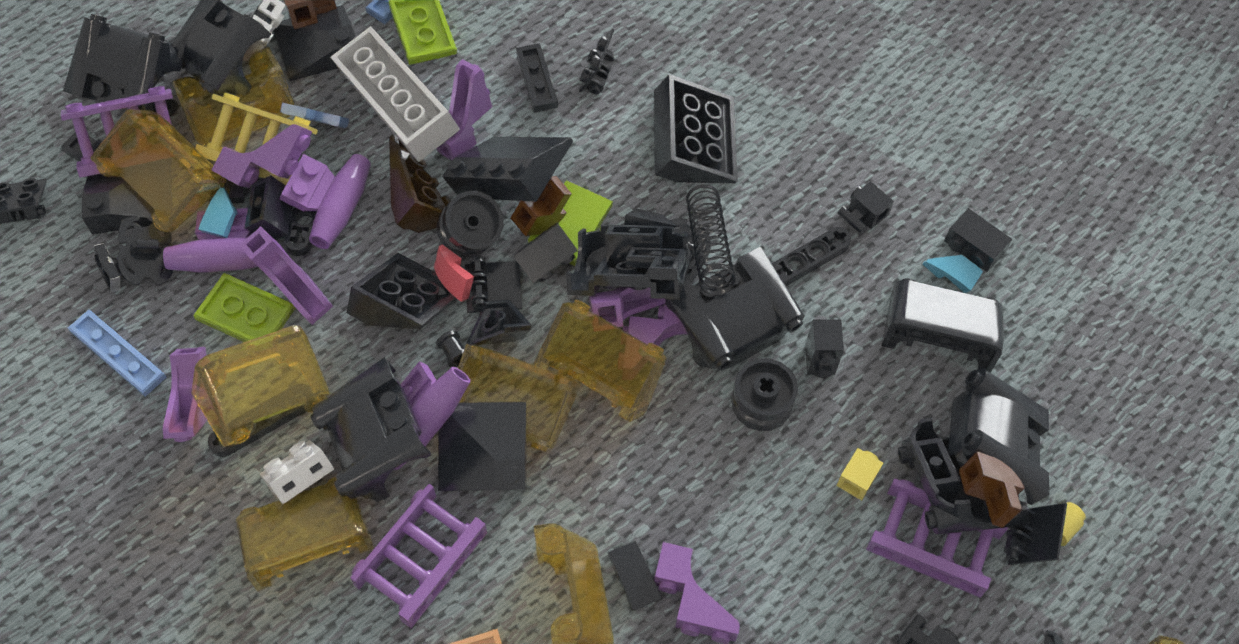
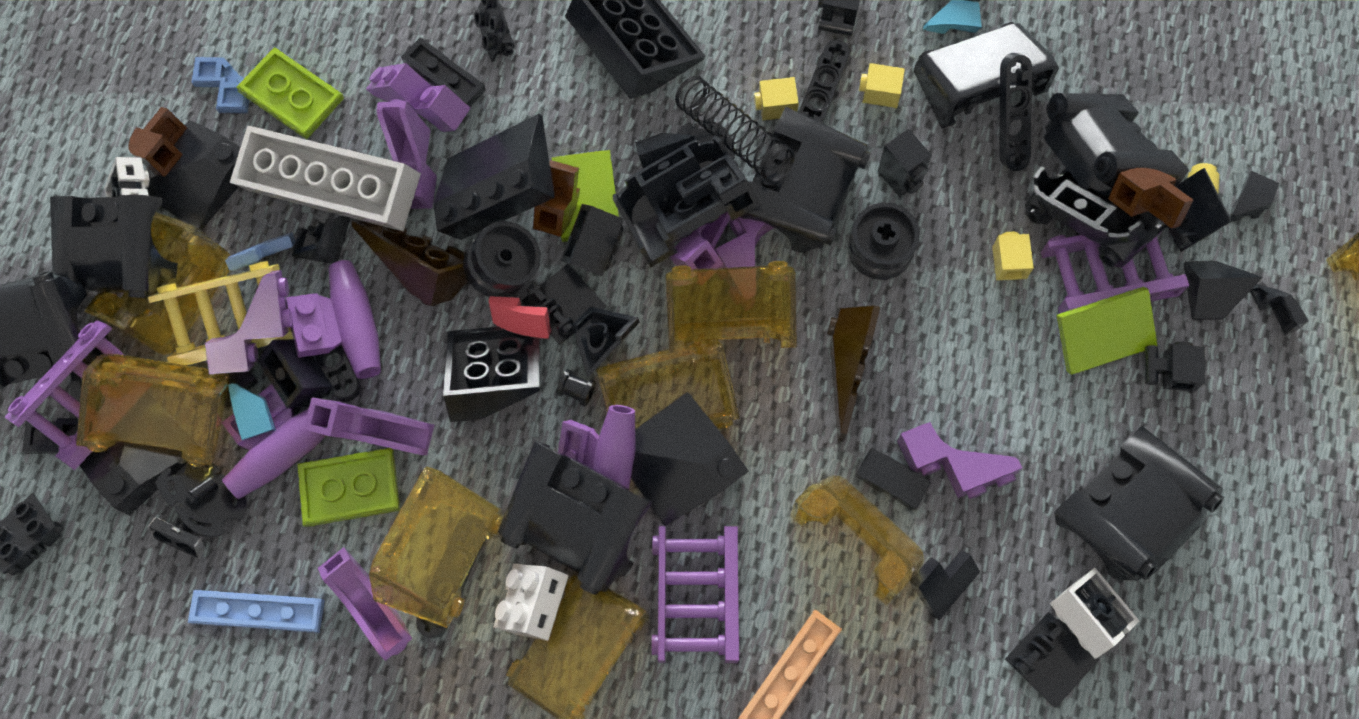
camera: 30 degrees left, 10 degrees up
none -> black slope [292,216,350,264]
none -> medium lavender arch [366,63,471,132]
none -> light yellow brick [754,77,799,121]
none -> dark brown wedge [827,305,881,442]
none -> light yellow brick [859,63,905,108]
none -> black beam [999,52,1032,171]
none -> lime tile [1056,287,1158,375]
none -> black slope [1184,261,1263,320]
none -> black slope [1230,171,1279,222]

